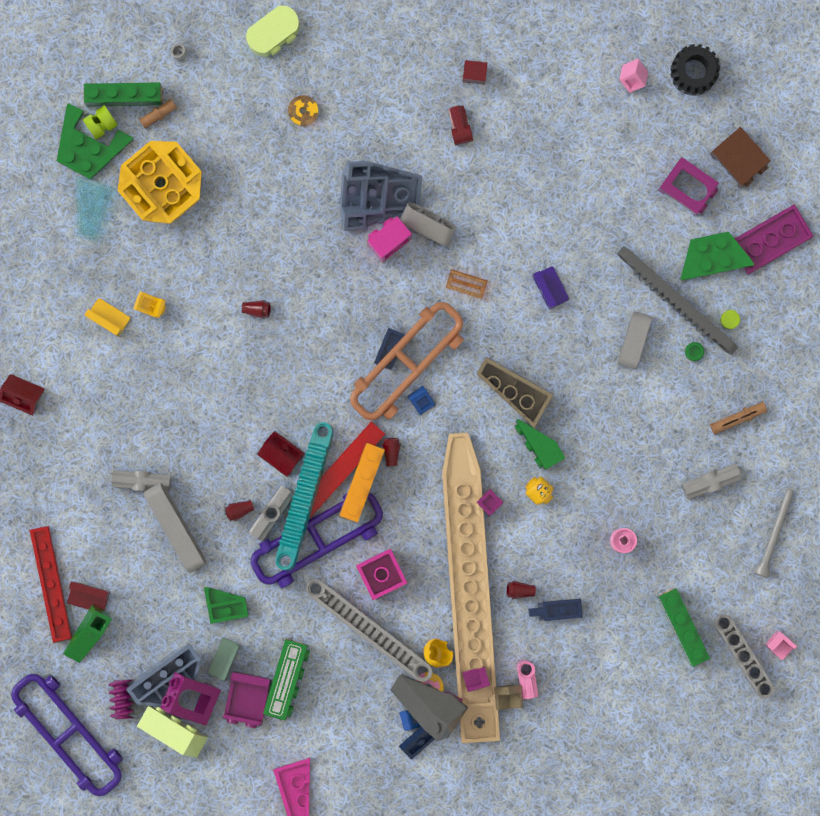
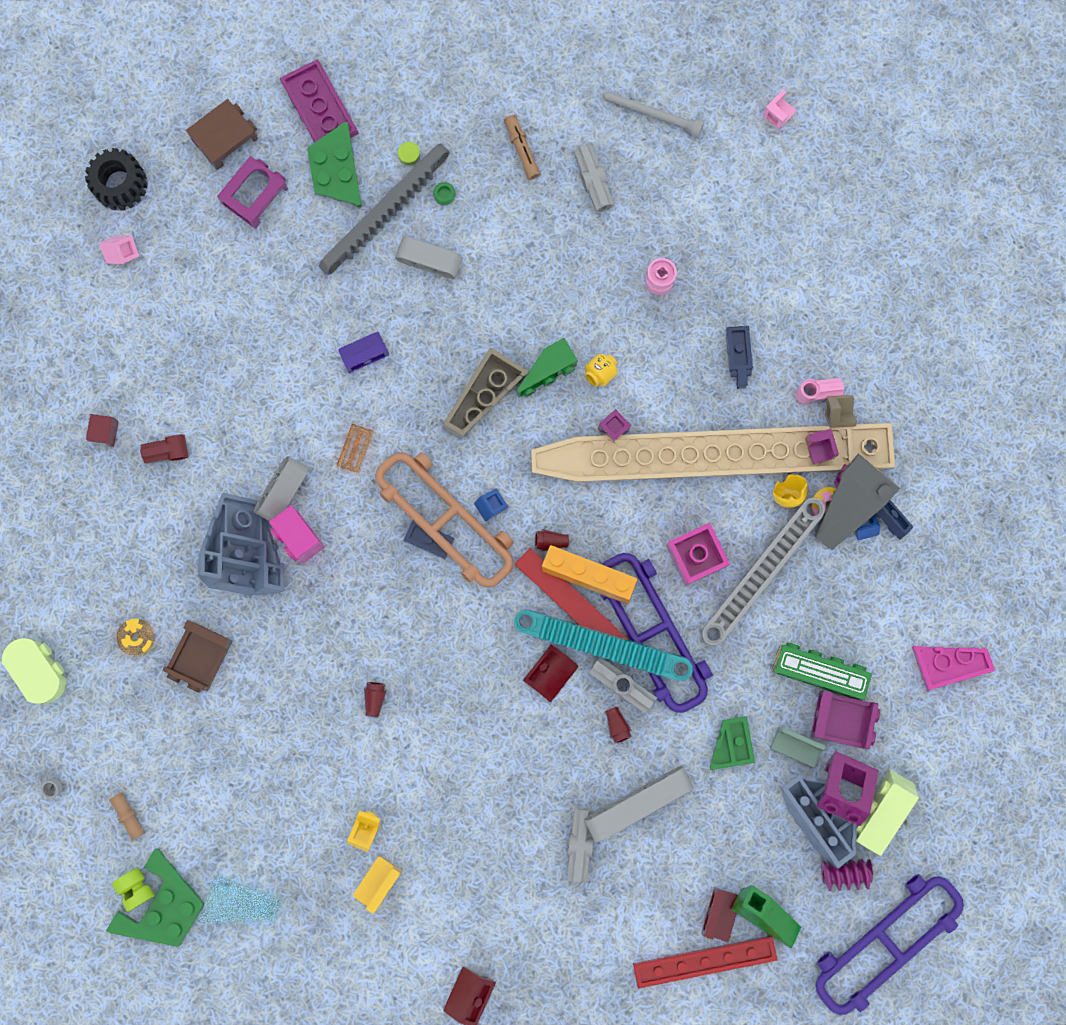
camera: 90 degrees left, 5 degrees down
green brick [84,82,163,107] -> none
yellow piece [117,141,202,224] -> none
dark red cone [506,580,536,600] -> none
green brick [657,588,710,667] -> none
light grey beam [714,614,774,698] -> none
none -> reddish brown panel [162,620,233,693]

